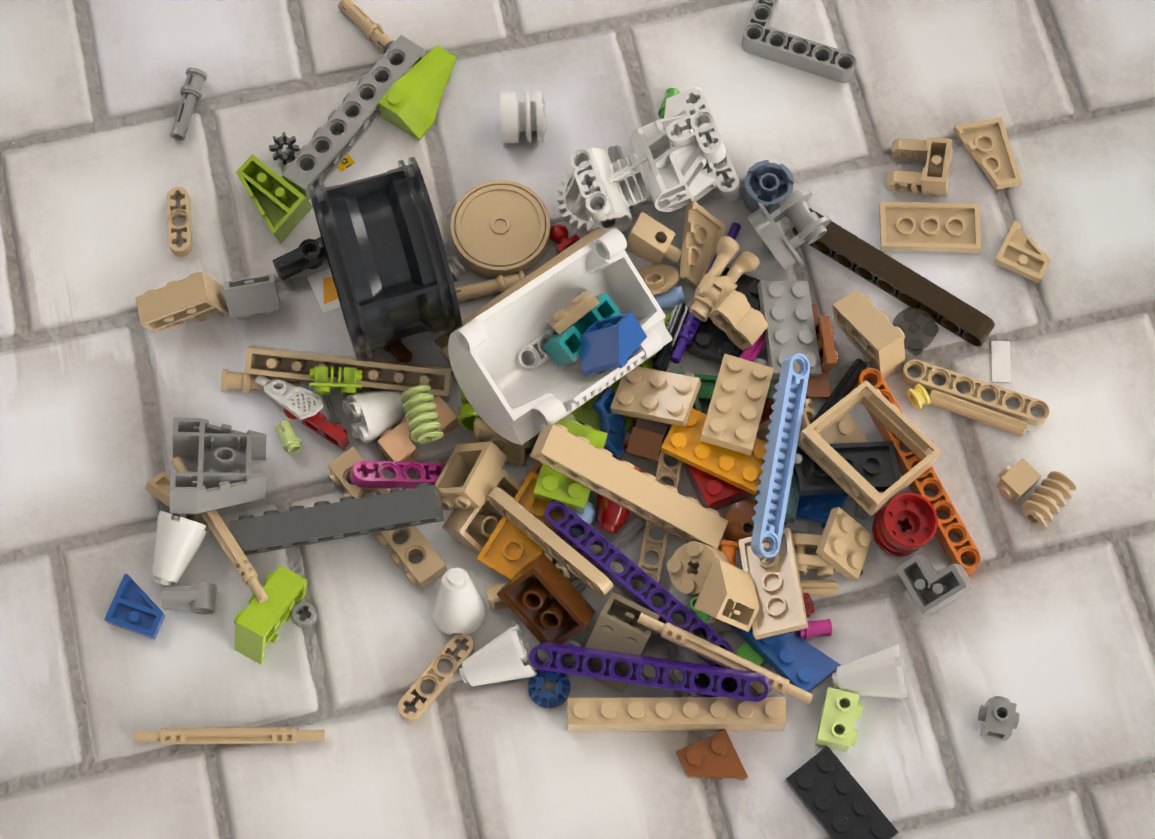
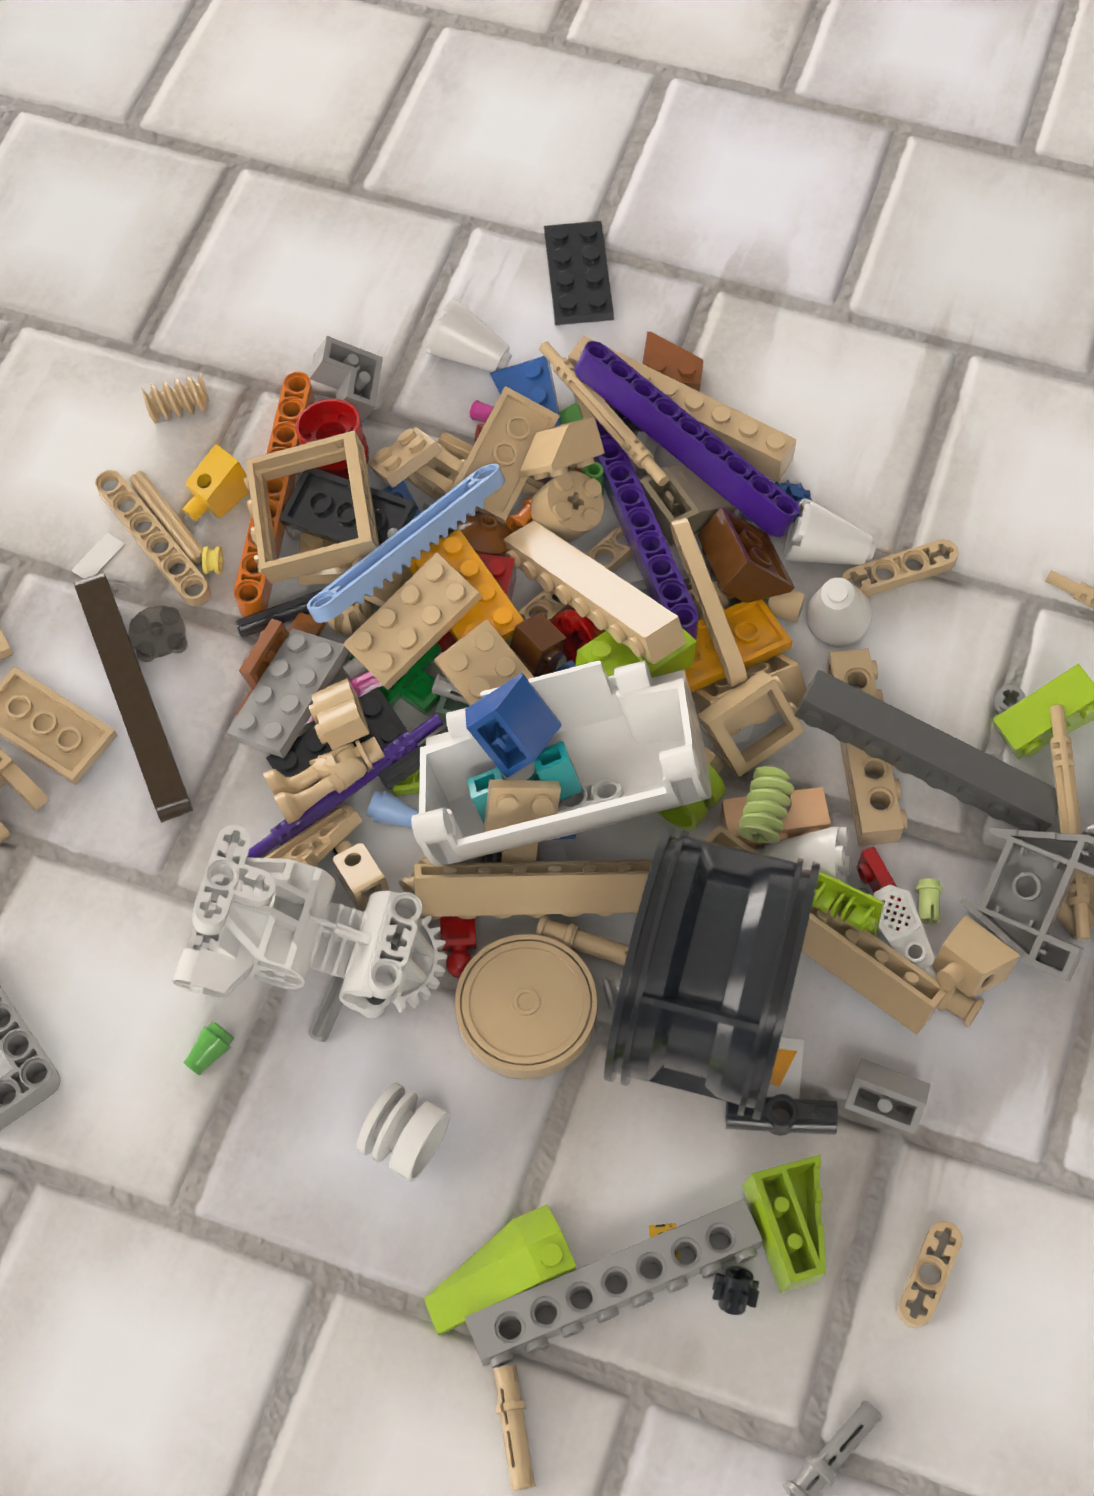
camera: 145 degrees left, 5 degrees down
tan wedge [135,272,229,332] -> none
dark pink beam [350,461,445,489] -> none
tan dish [637,264,679,295] -> none
sand blue brick [742,160,794,214] -> none
light grey piece [747,189,831,270] -> none
yellowish green brick [815,687,863,752] -> none
tan wedge [833,290,906,380] -> none
light grey brick [978,696,1019,741] -> none
tan brick [996,458,1041,504] -> none
none -> yellow torso [182,444,250,522]
none -> tan torso [932,915,1020,997]

